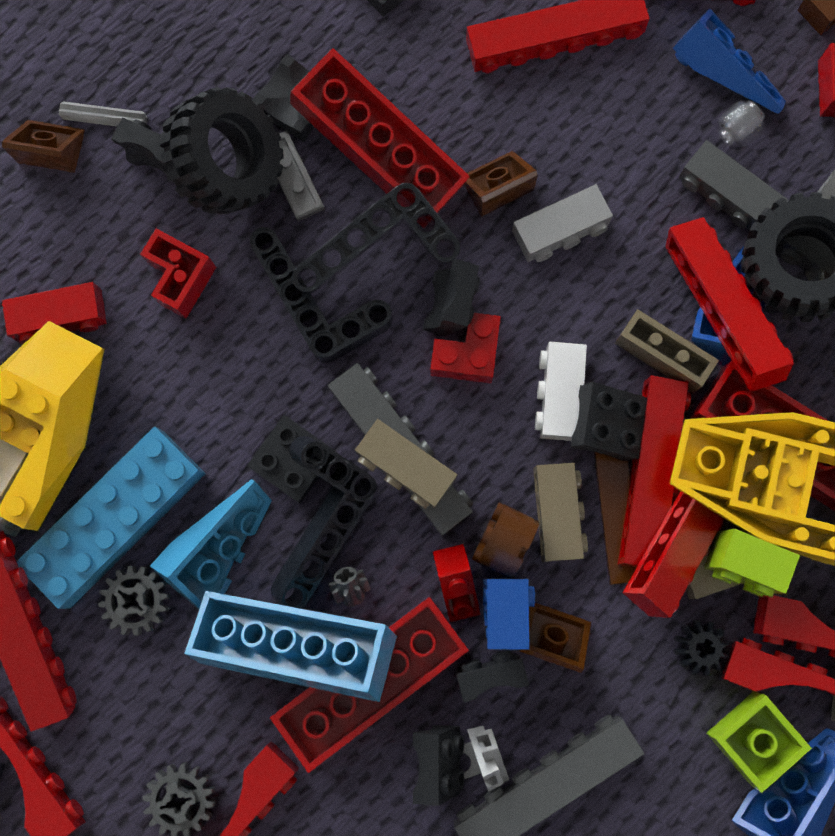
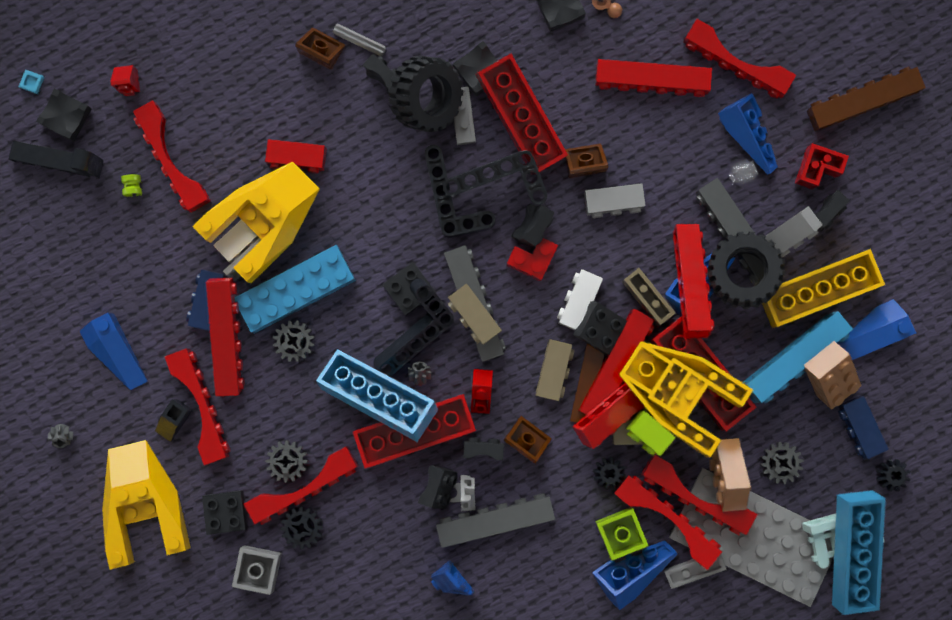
camera: 15 degrees right, 5 degrees up
red brick [140,229,217,319] -> none
dark azure wedge [150,479,272,609] -> none
reddish brown brick [472,502,539,579] -> none
blue wedge [483,579,535,650] -> none

